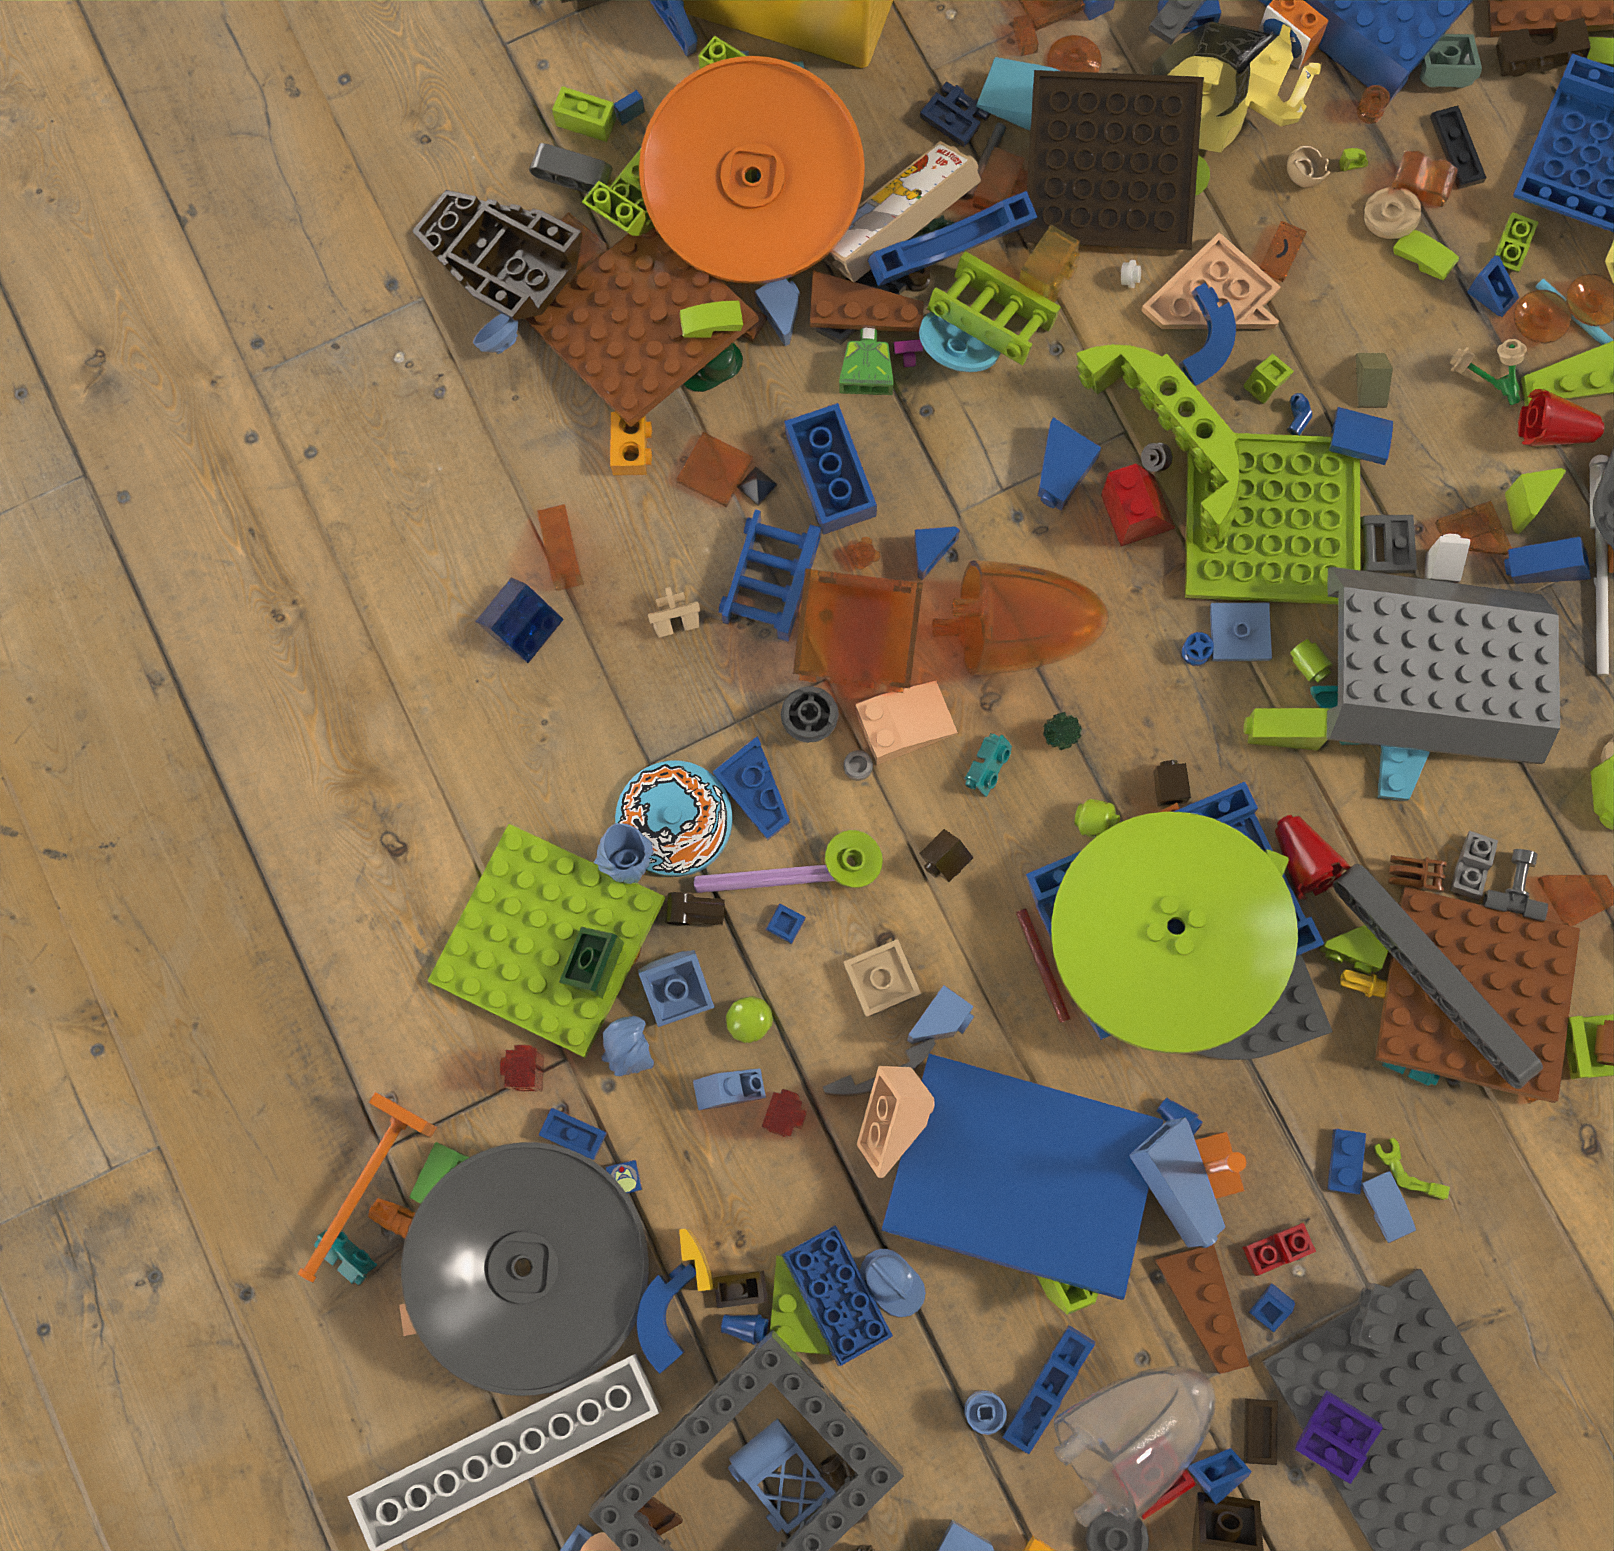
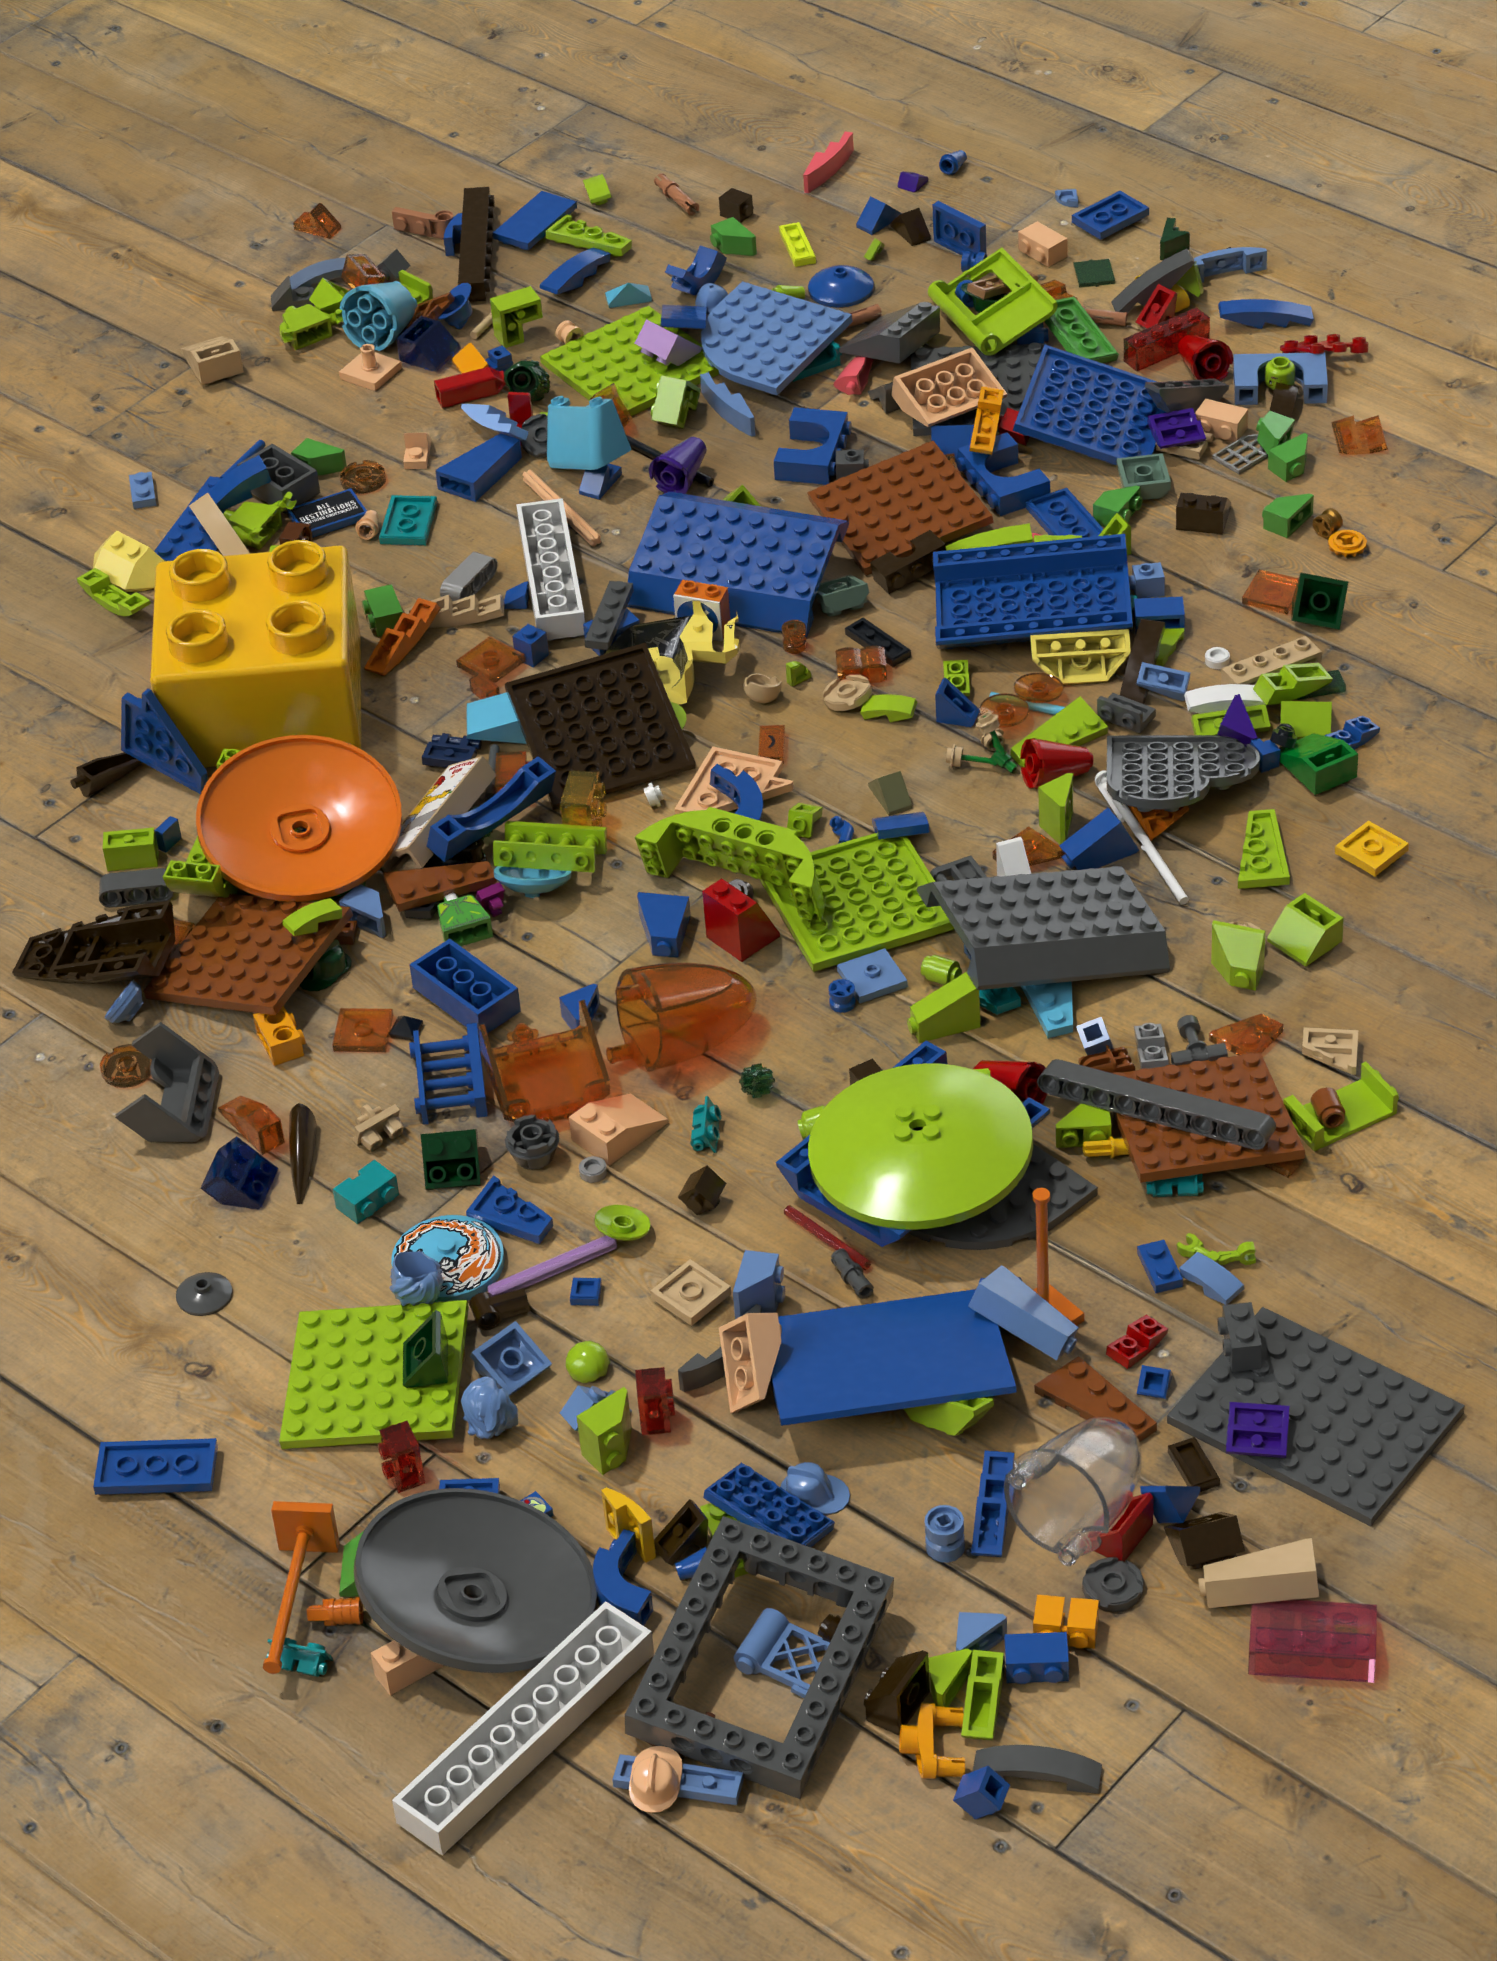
camera: 25 degrees left, 35 degrees down
none -> blue plate [93,1438,218,1495]
none -> clear orange tile [100,1044,152,1088]
none -> dark grey windscreen [115,1022,219,1142]
none -> dark grey dish [176,1272,232,1316]
none -> dark brown piece [289,1103,317,1204]
none -> teal brick [333,1160,399,1224]
none -> dark green slope [420,1129,481,1189]
none -> lime slope [576,1387,632,1475]
none -> dark grey pin [831,1249,874,1299]
none -> medium blue brick [1076,1017,1114,1055]

